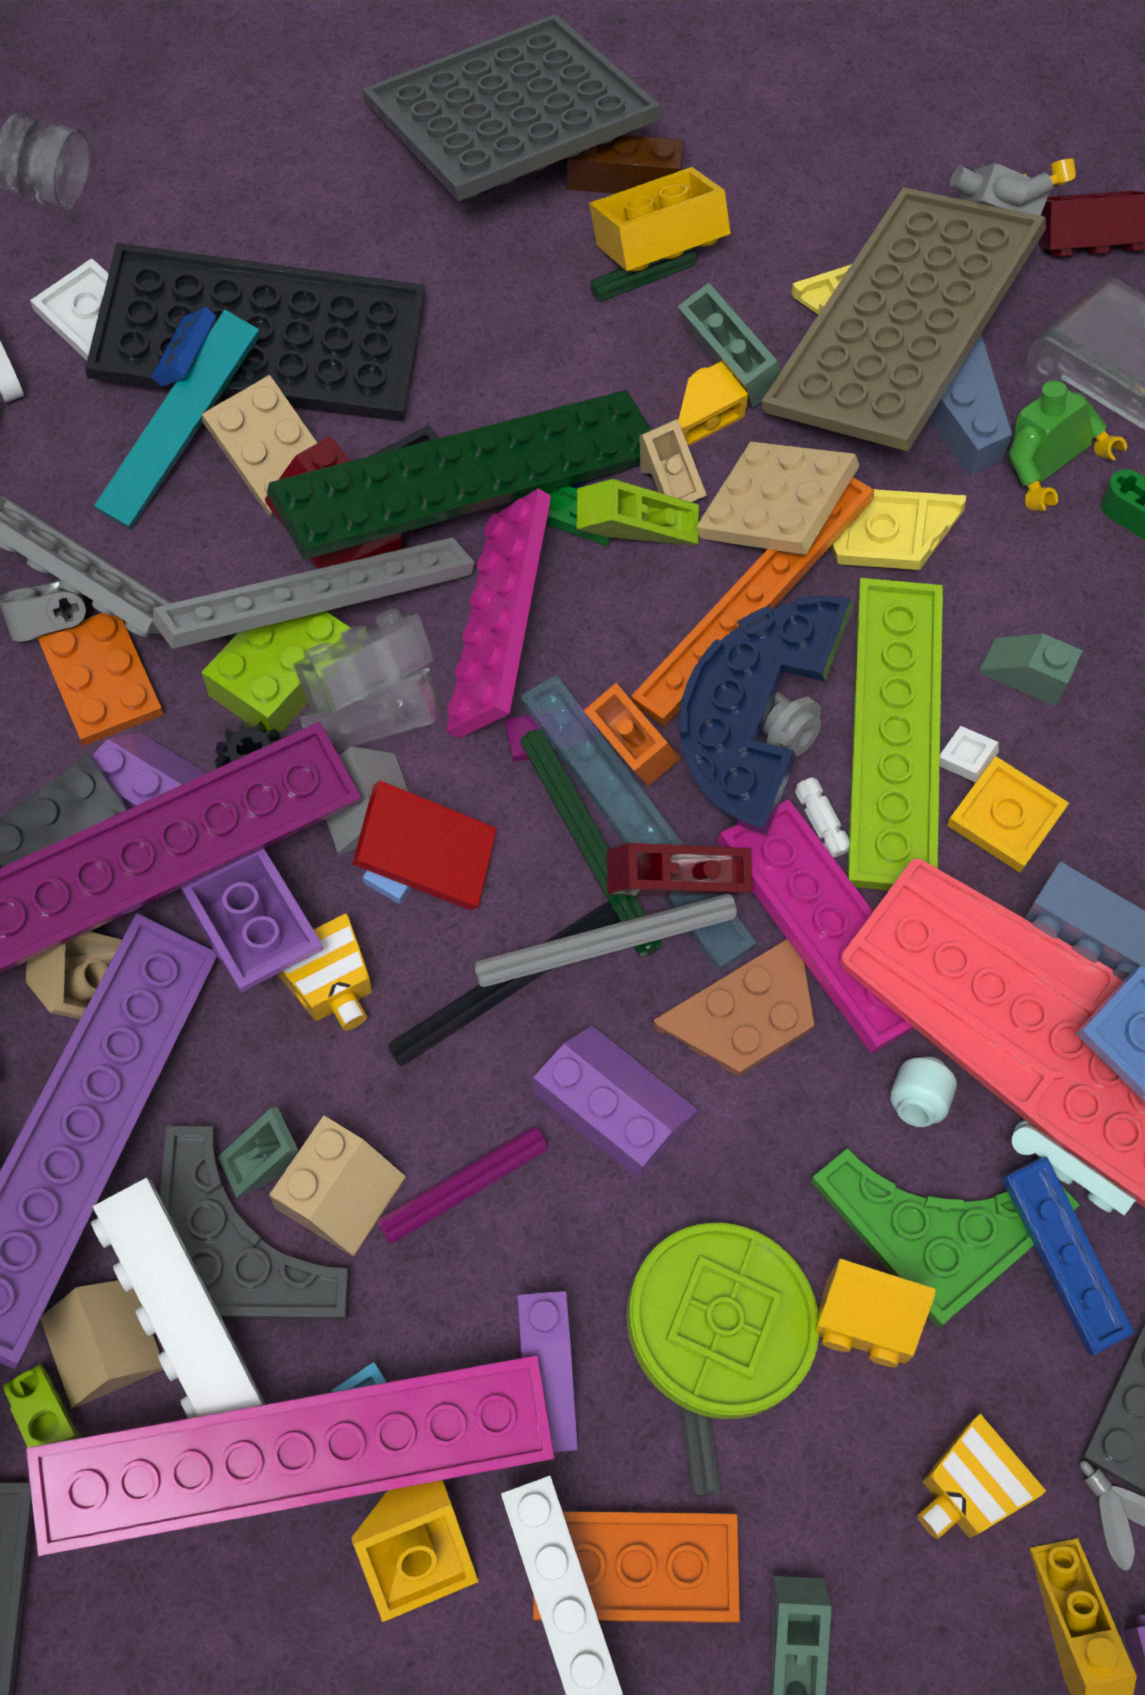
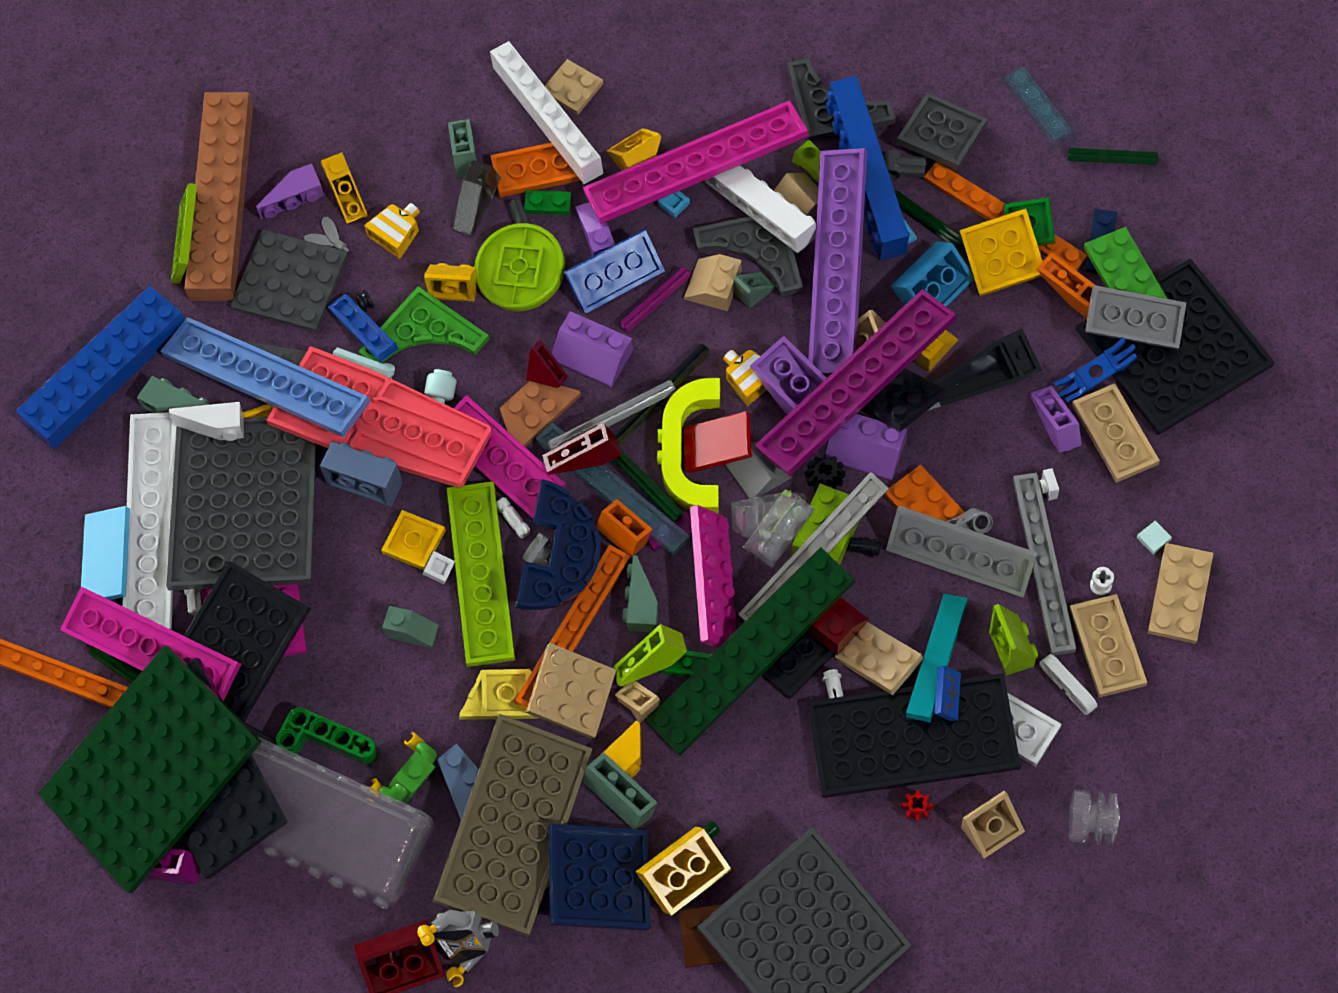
camera: 175 degrees right, 0 degrees up
none -> black bush [355,289,374,312]
none -> clear smoke slope [453,160,501,237]
none -> green plate [524,190,572,215]
none -> dark red slope [526,339,568,388]
none -> dark blue plate [548,824,651,931]
none -> plate [564,230,665,314]
none -> sand green slope [623,555,659,633]
none -> neon yellow arch [657,378,720,514]
none -> white pin [822,669,844,699]
none -> red gear [901,790,933,824]
none -> tan slope [961,791,1025,859]
none -> lime slope [989,604,1038,675]

